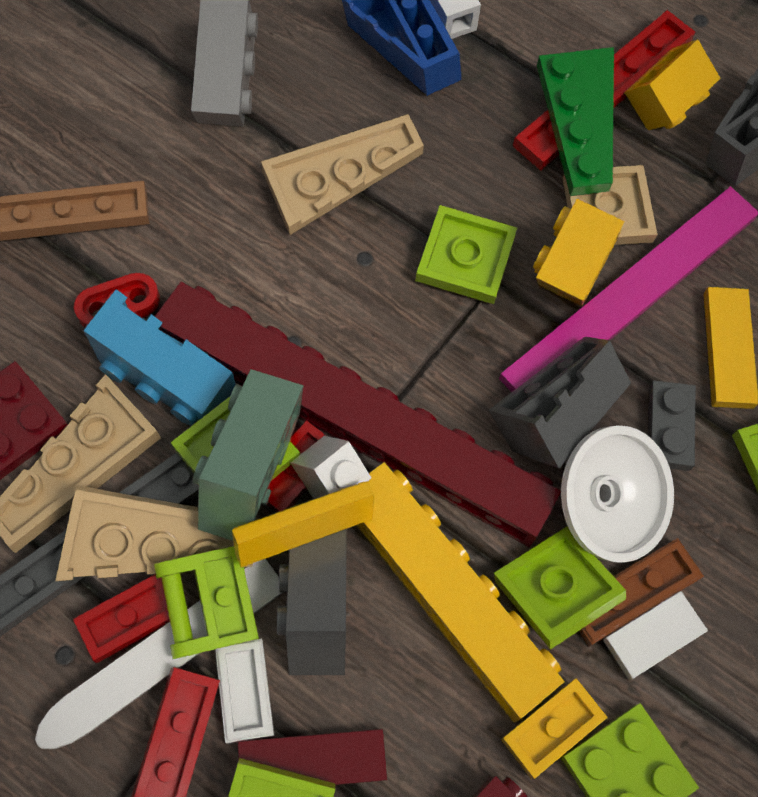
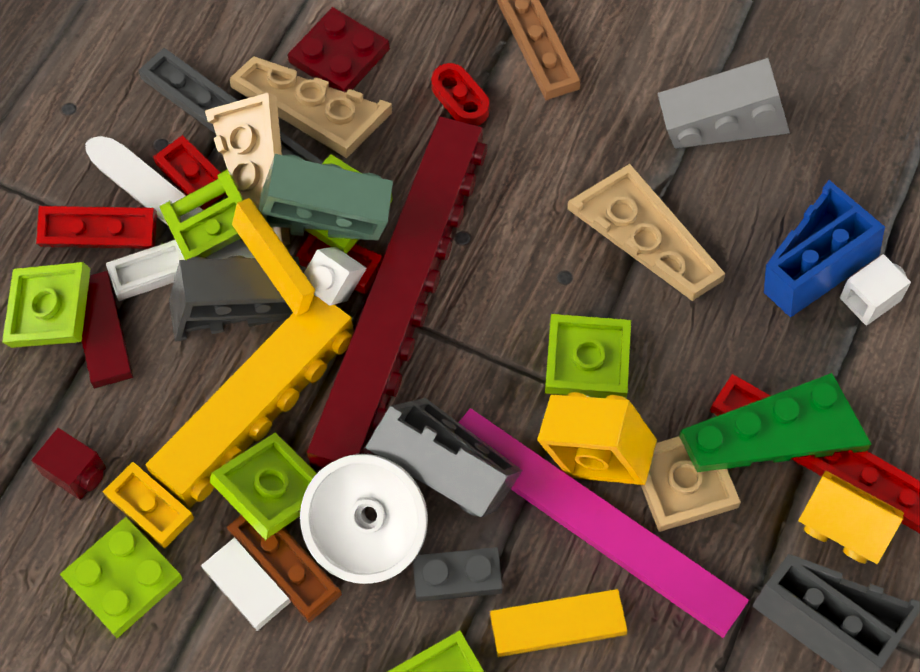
camera: 85 degrees right, 5 degrees down
dark azure wedge [83,289,235,426] -> none

